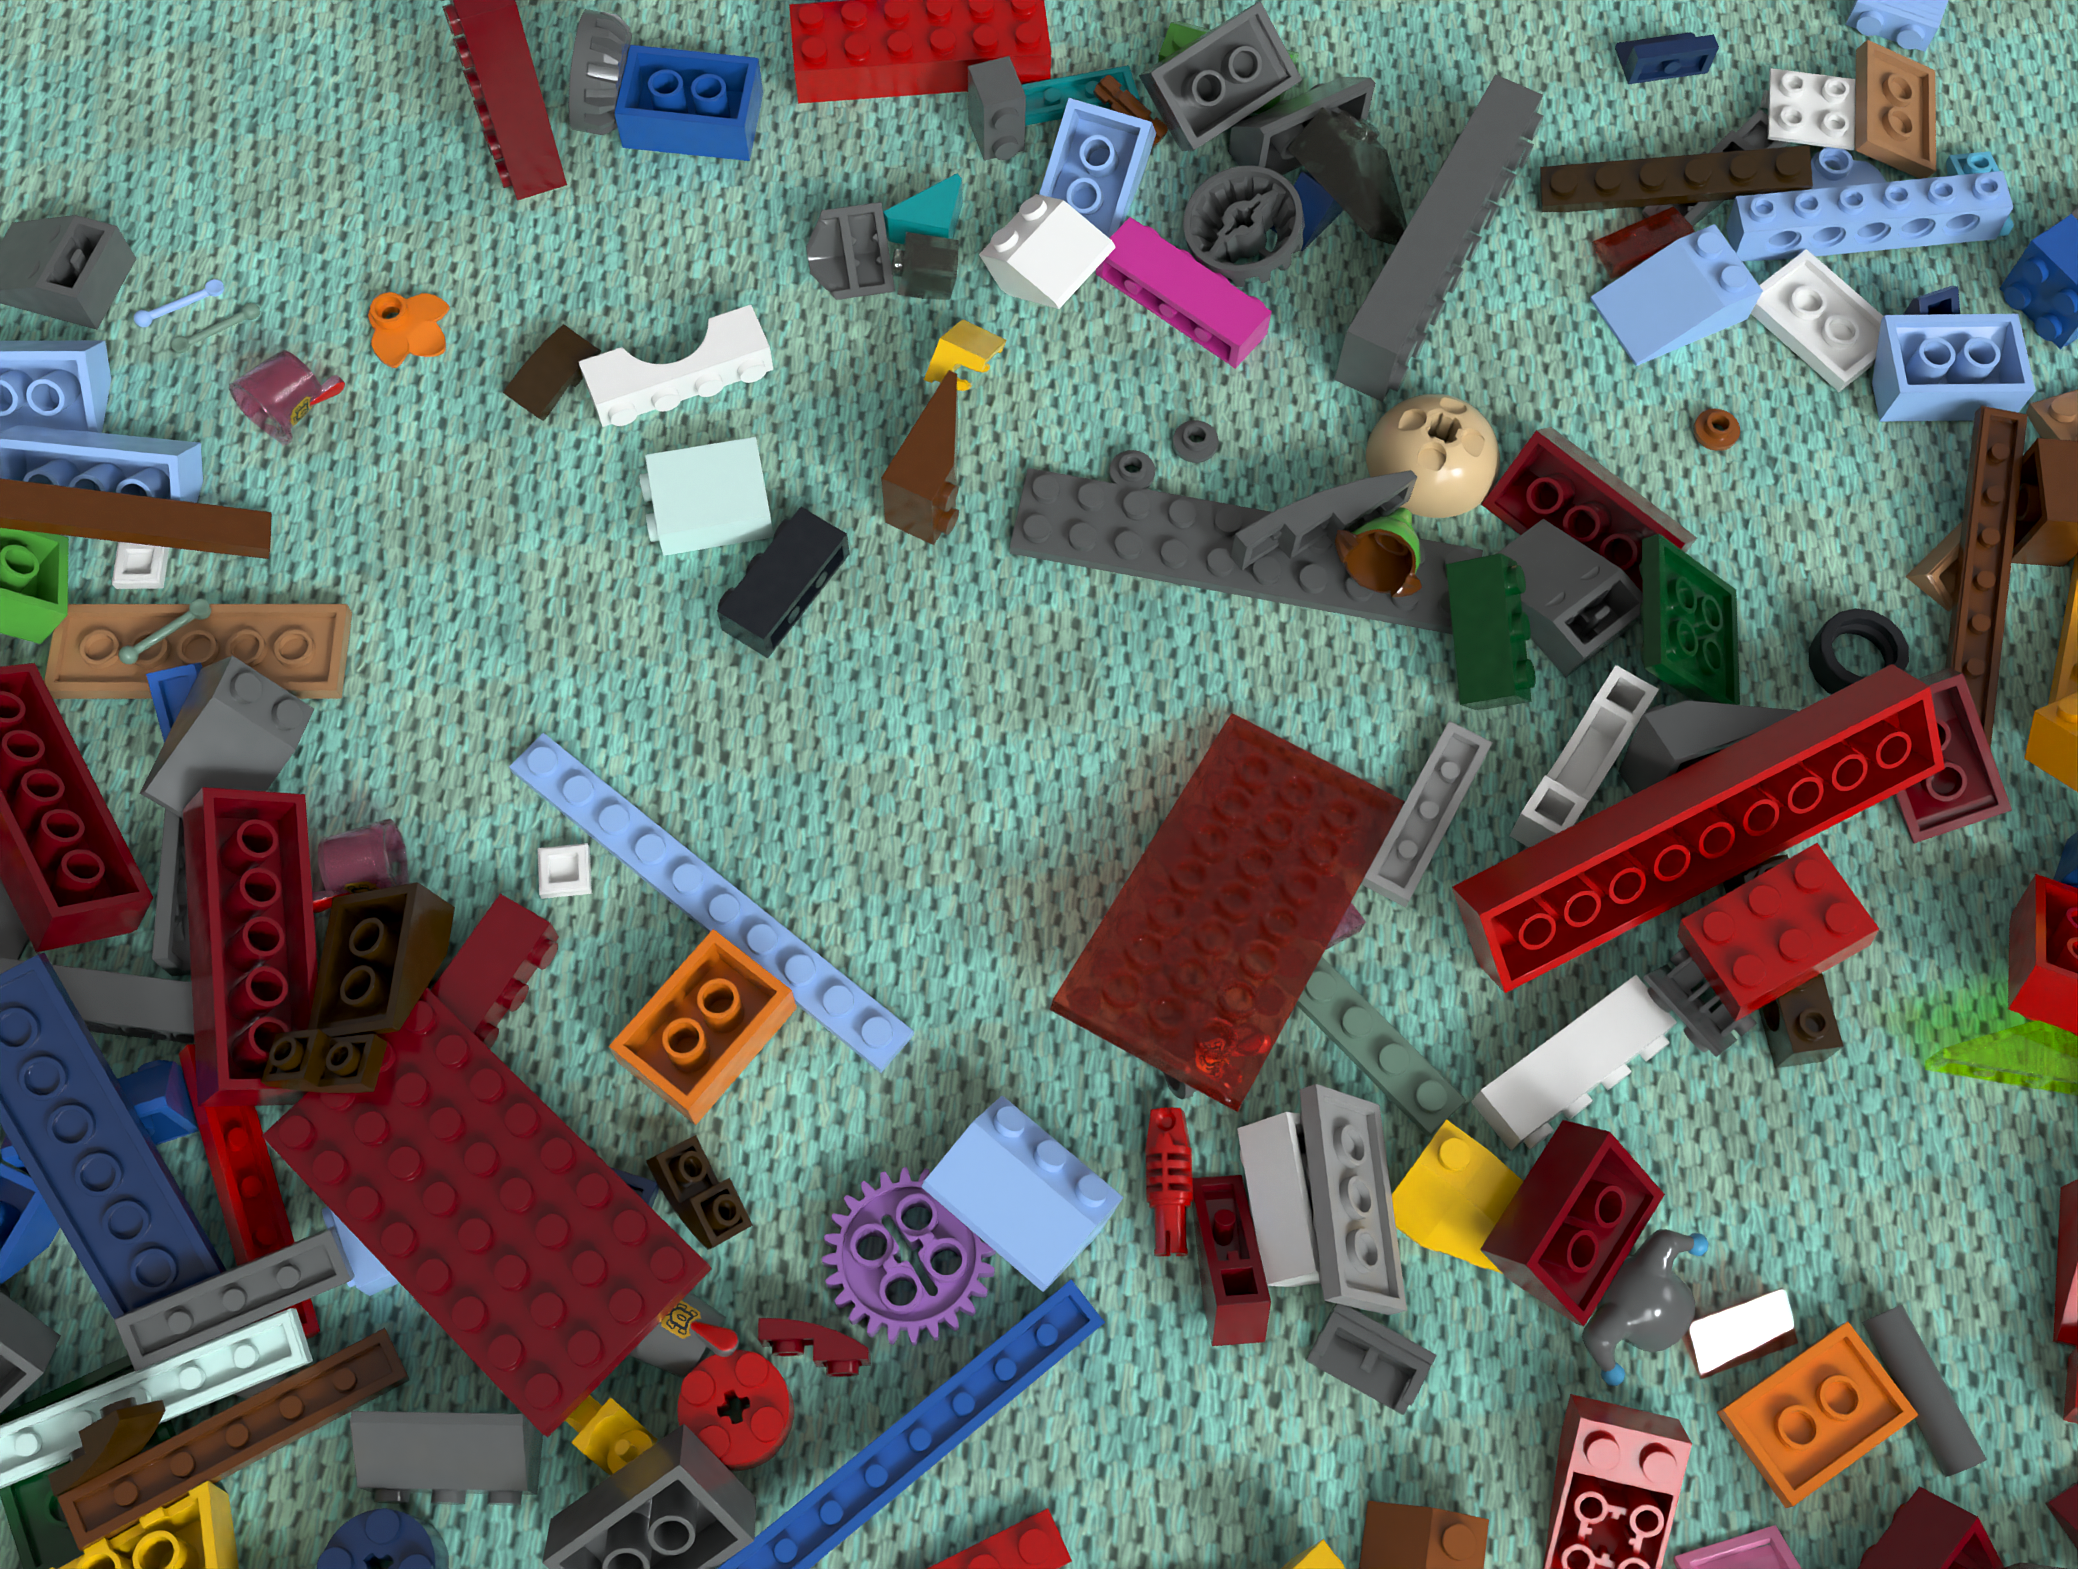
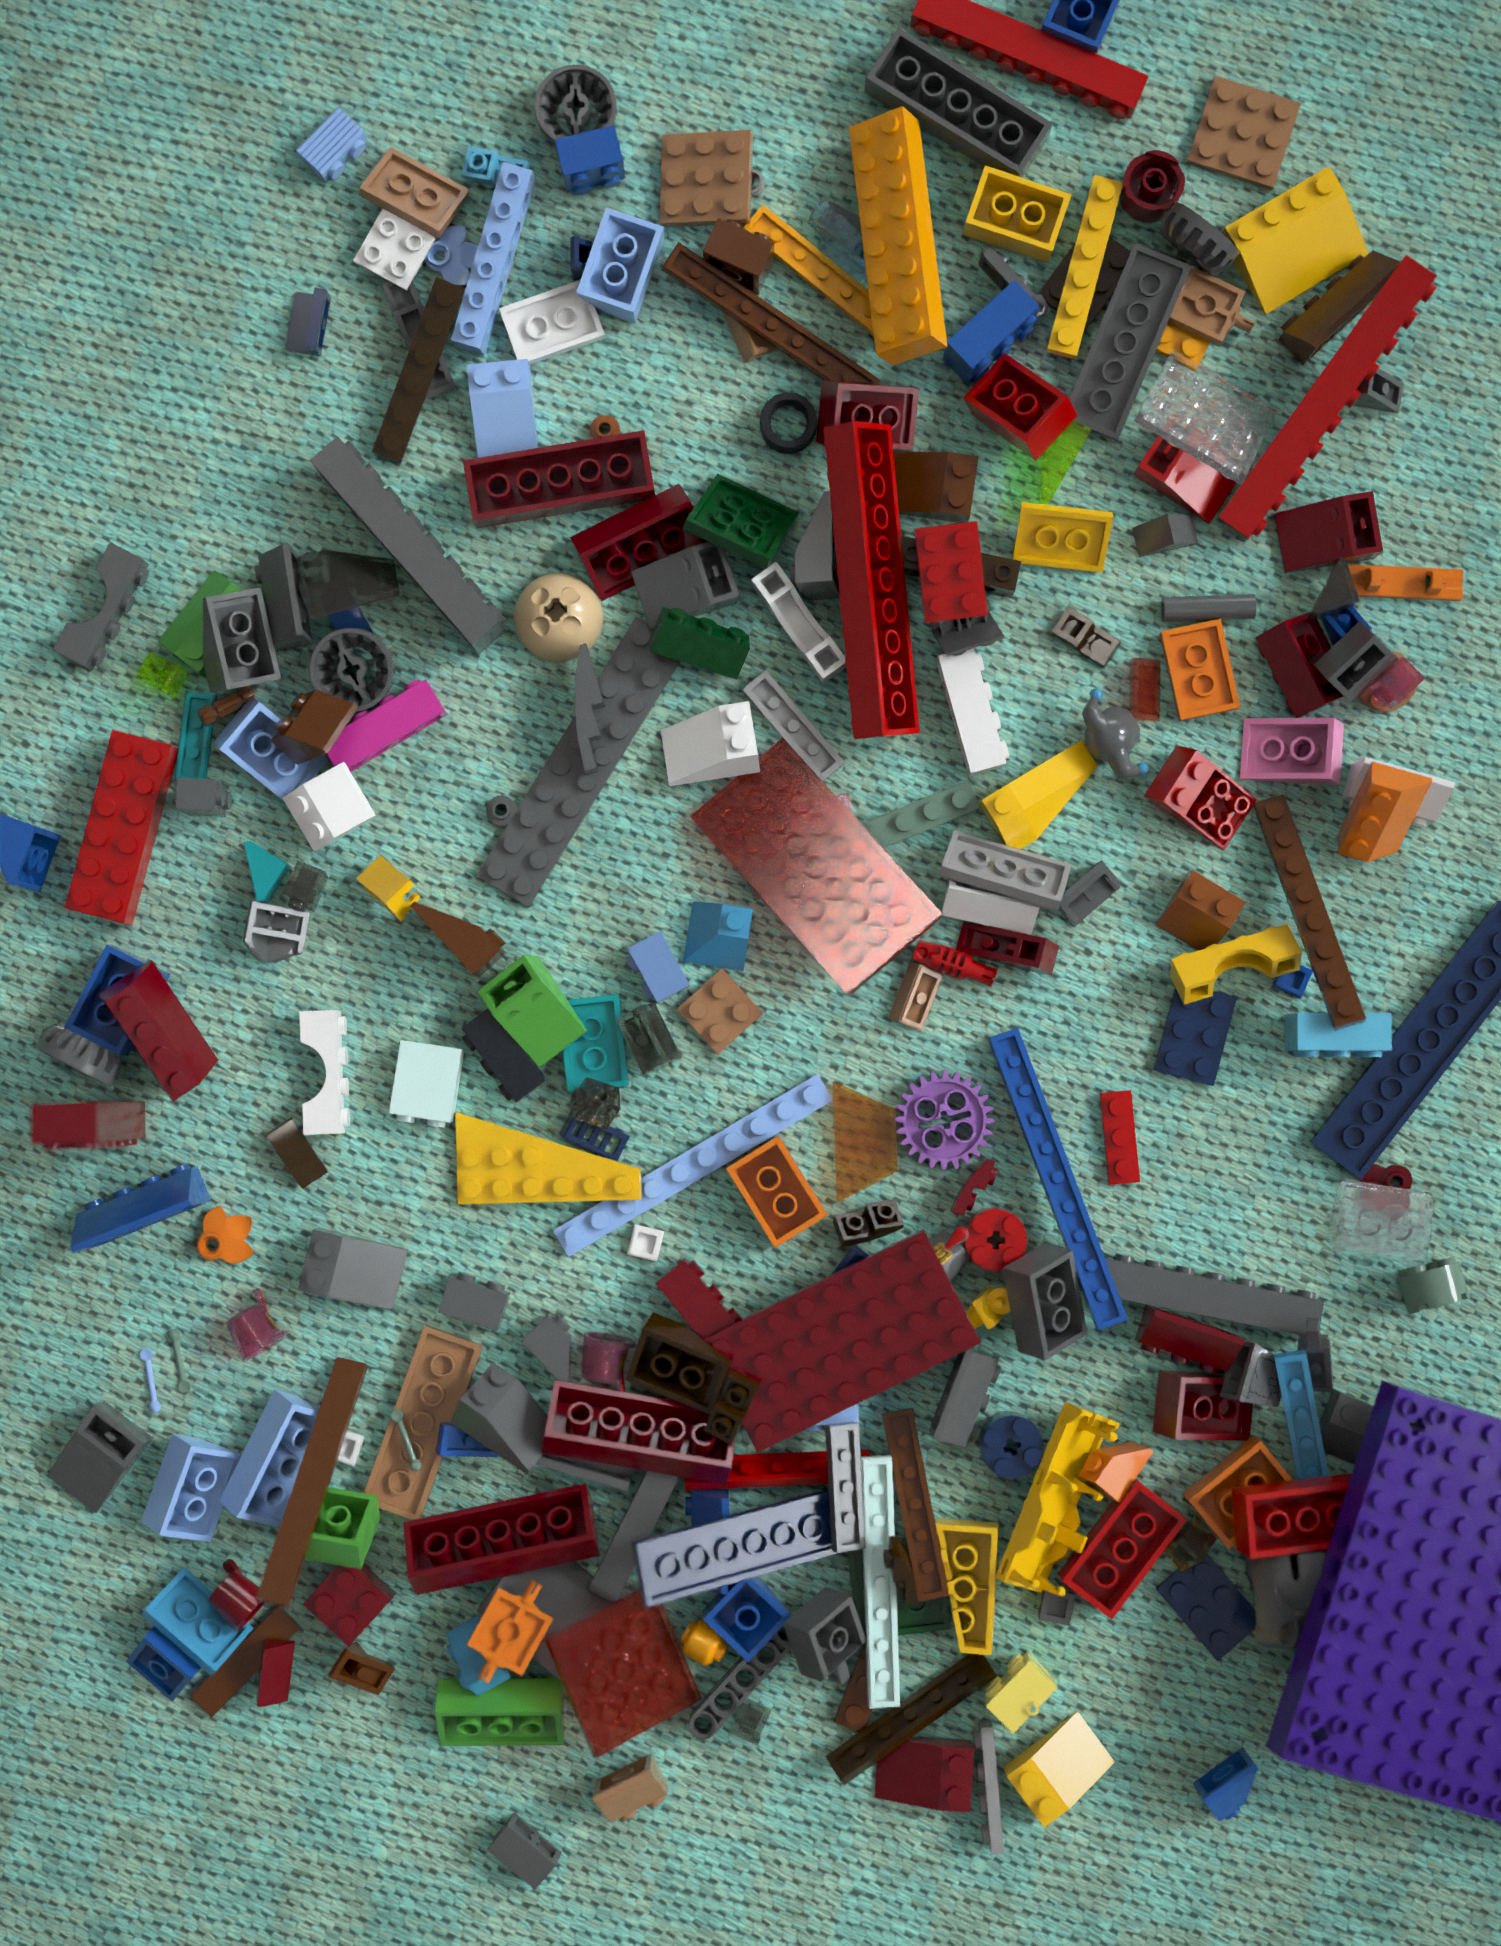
camera: 65 degrees left, 20 degrees up
light blue slope [921,1095,1124,1292] -> none
dark grey plate [1173,420,1219,463] -> none
reddish brown hat [1335,508,1422,597] -> none
dark red slope [1480,1120,1665,1327] -> none
clear red slope [1592,206,1695,279] -> none
none -> blue slope [70,1164,211,1253]
none -> dark red slope [98,960,218,1102]
none -> clear neon green slope [135,651,190,700]
none -> reddish brown slope [270,690,358,765]
none -> slope [298,1228,408,1309]
none -> dark grey brick [438,1271,511,1331]
none -> yellow wing [455,1112,642,1204]
none -> dark red brick [463,430,655,529]
none -> bright green slope [477,955,587,1067]
none -> dark grey slope [521,1313,571,1382]
none -> dark blue slope [559,1107,630,1161]
none -> teal plate [563,994,629,1093]
none -> clear smoke brick [570,1077,620,1129]
none -> clear smoke brick [616,1003,682,1074]
none -> medium blue brick [626,931,690,1003]
none -> white slope [661,701,760,786]
none -> medium nougat plate [677,968,763,1054]
none -> dark azure slope [683,901,753,971]
none -> clear orange wing [833,1083,898,1202]
none -> medium nougat slope [888,962,943,1031]
none -> reddish brown slope [893,451,978,523]
none -> yellow plate [1012,502,1113,573]
none -> slope [1052,606,1121,669]
none -> dark grey slope [1132,514,1199,557]

